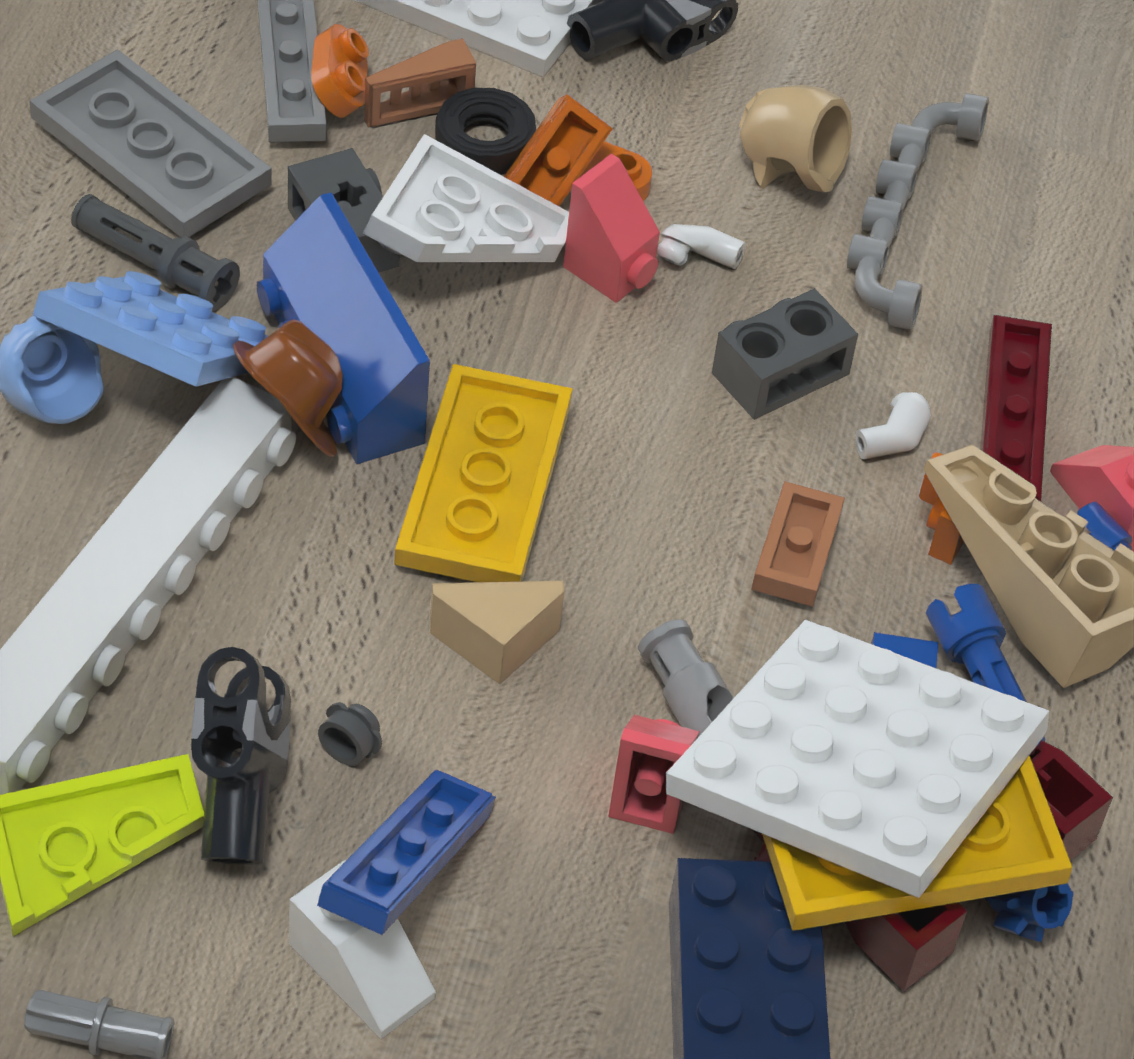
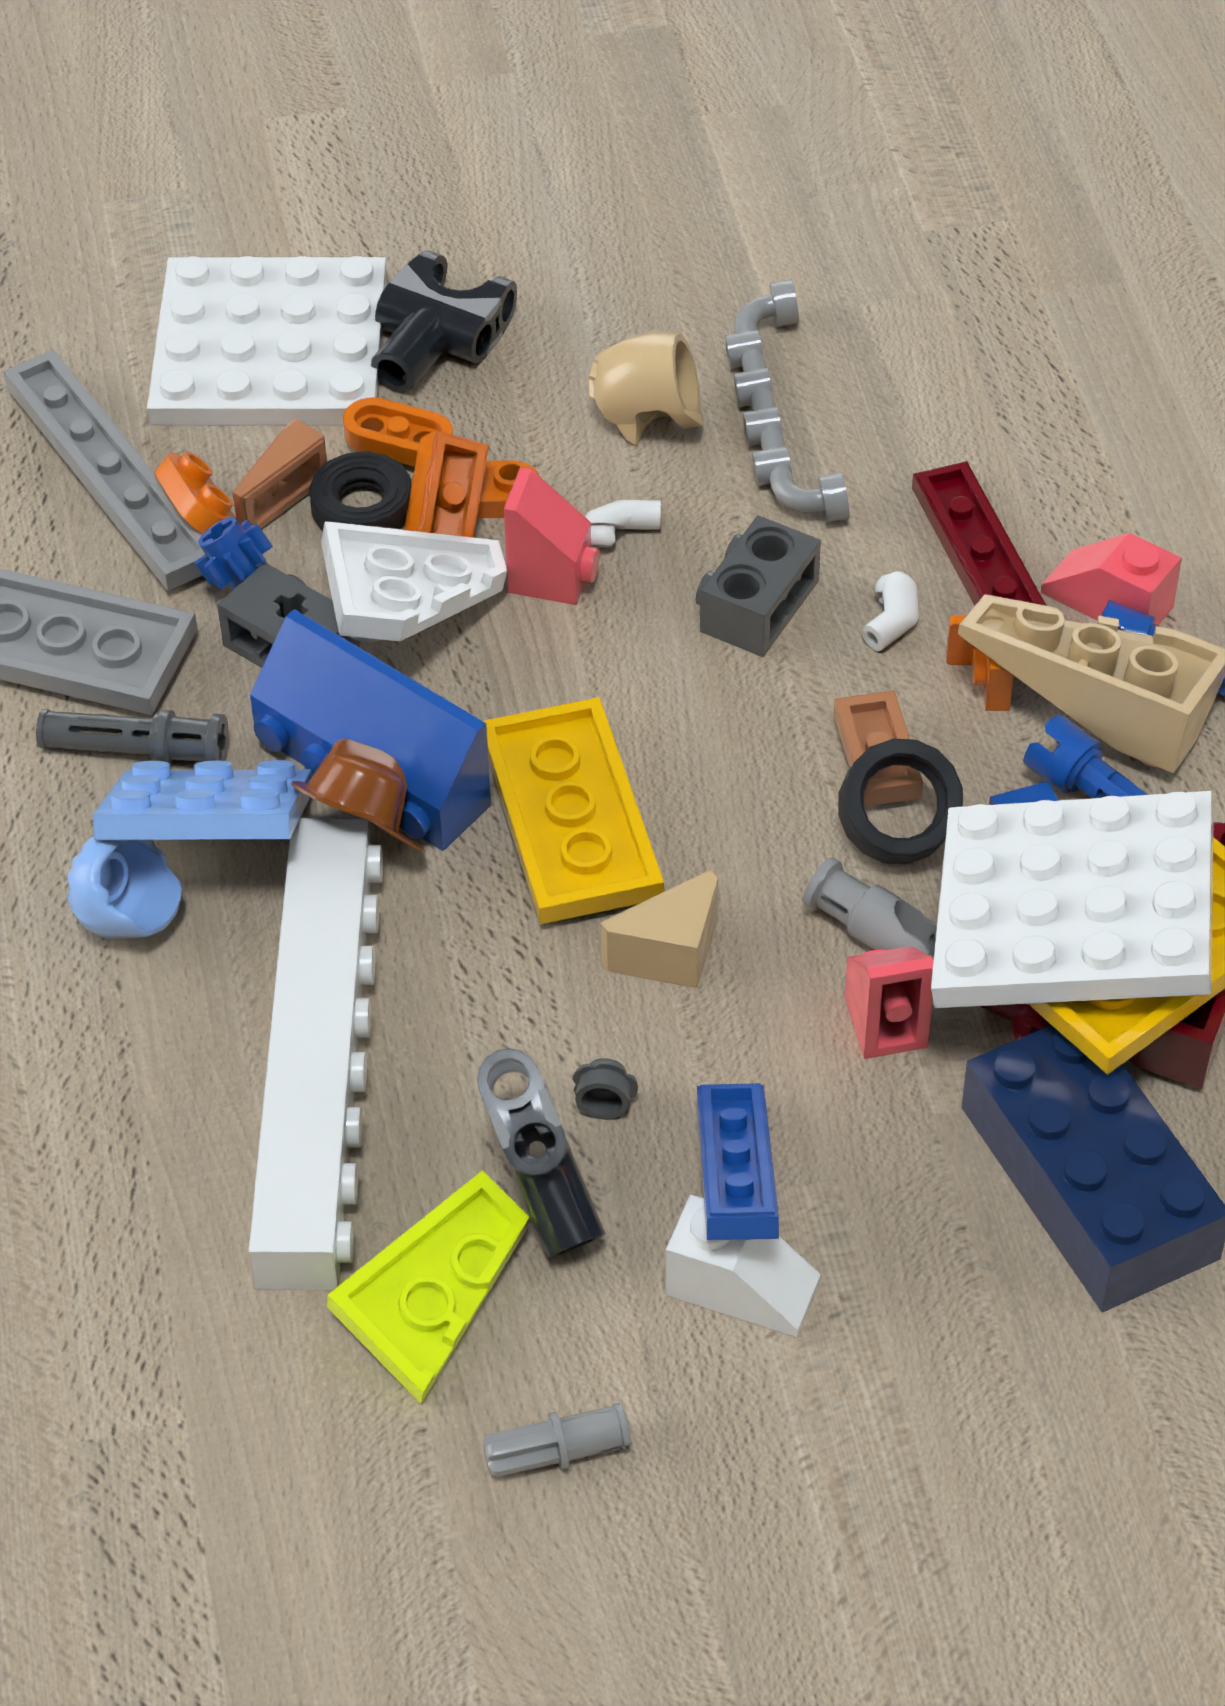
camera: 20 degrees left, 0 degrees up
none -> blue gear [195,517,273,591]
none -> orange plate [343,397,453,467]
none -> black tyre [838,739,963,864]

